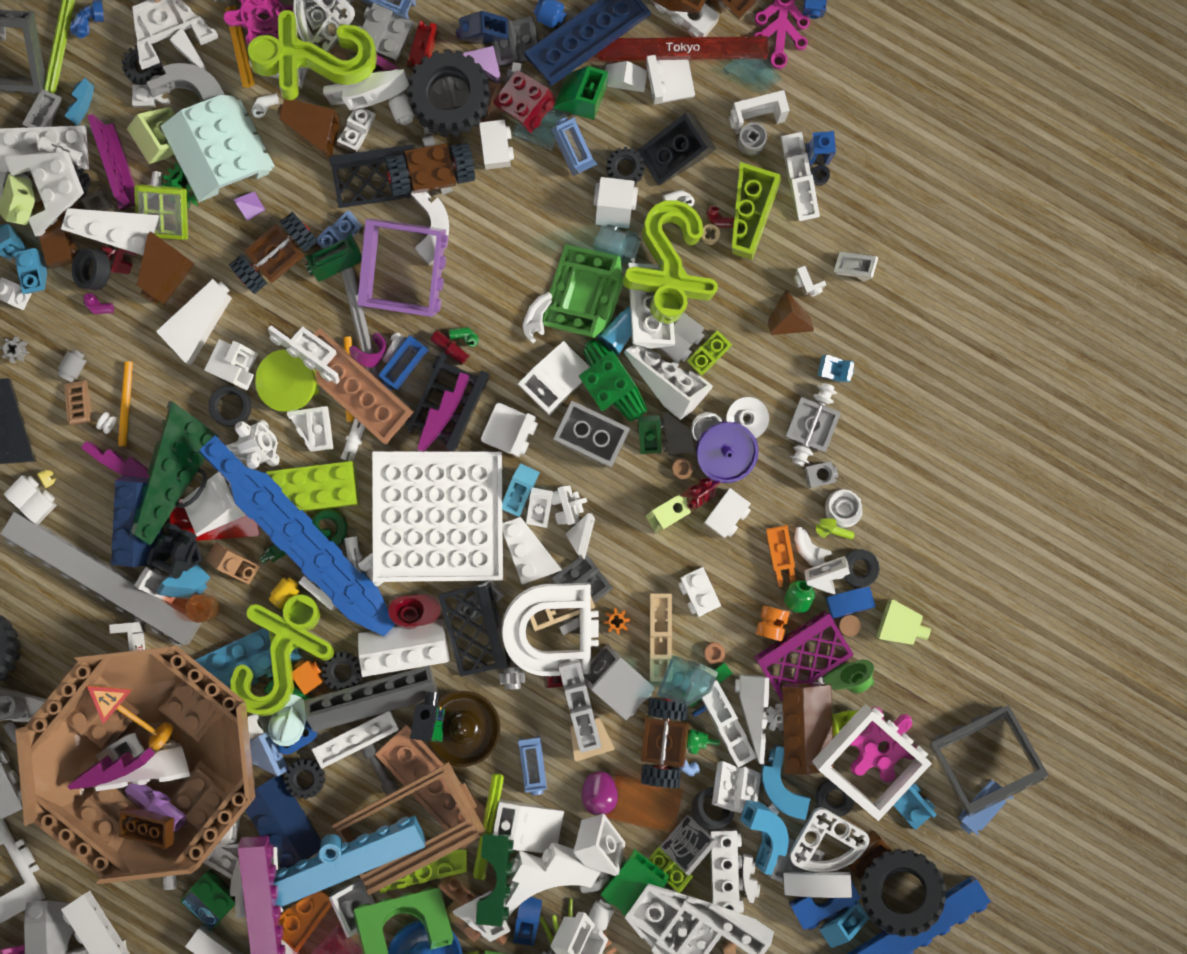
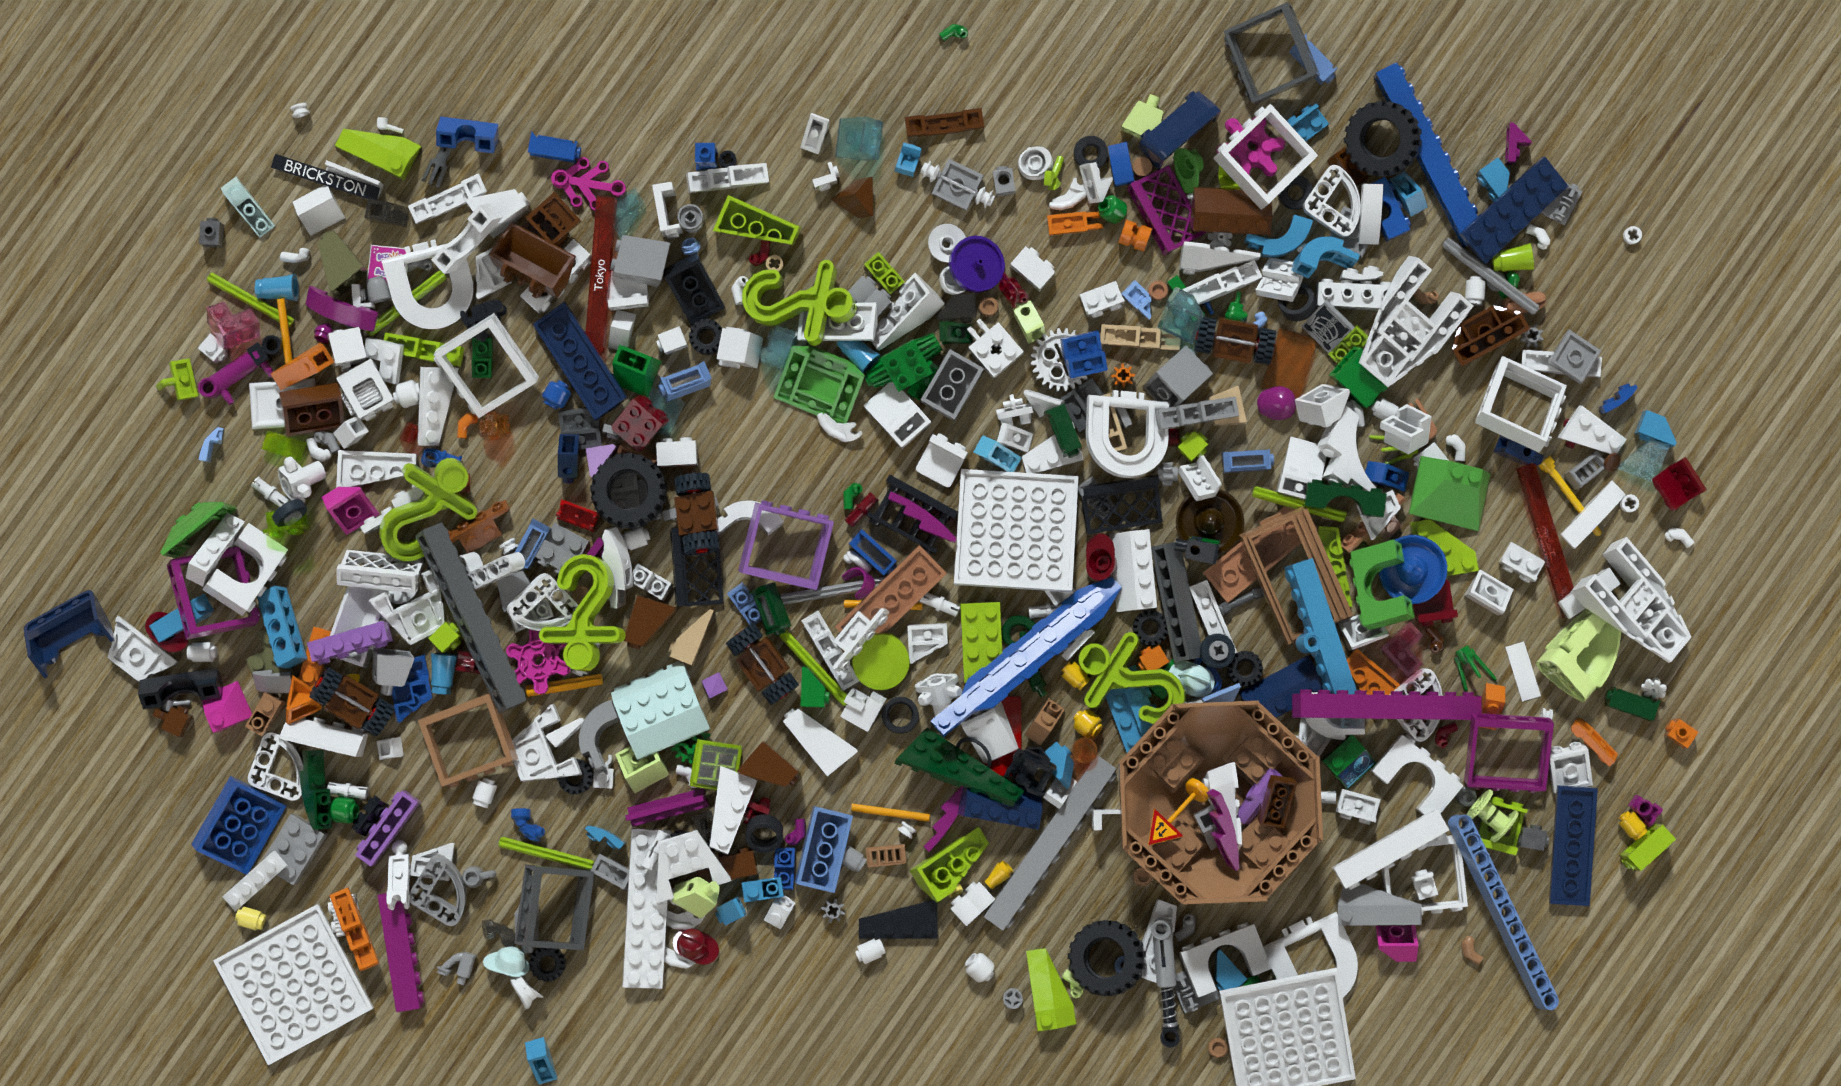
camera: 80 degrees left, 0 degrees up
white arm [252,93,279,118] -> none
none -> light grey slope [610,235,670,287]
none -> white brick [656,326,688,355]
none -> tan slope [668,609,715,666]
none -> light blue plate [681,238,701,255]
none -> blue slope [774,848,795,890]
none -> lime axle [779,629,847,706]
none -> medium blue slope [795,806,853,893]
none -> green slope [800,667,830,708]
none -> white slope [801,611,859,690]
none -> clear light blue slope [835,117,883,161]
none -> reddish brown slope [905,108,984,137]
none -> green plate [907,359,939,402]
none -> lime wedge [909,827,989,903]
none -> green arm [939,24,968,41]
none -> white hinge [967,319,1024,380]
none -> yellow cone [985,860,1014,889]
none -> white gear [1031,328,1088,392]
none -> dark green window [1044,404,1082,458]
none -> blue slope [1060,331,1108,379]
none -> yellow head [1073,709,1103,738]
none -> light blue slope [1121,280,1151,320]
none -> dark blue windscreen [1138,91,1221,170]
none -> lime brick [1176,431,1208,462]
none -> white bracket [1178,455,1222,501]
none -> black wheel [1200,633,1235,669]
none -> white bracket [1335,789,1381,825]

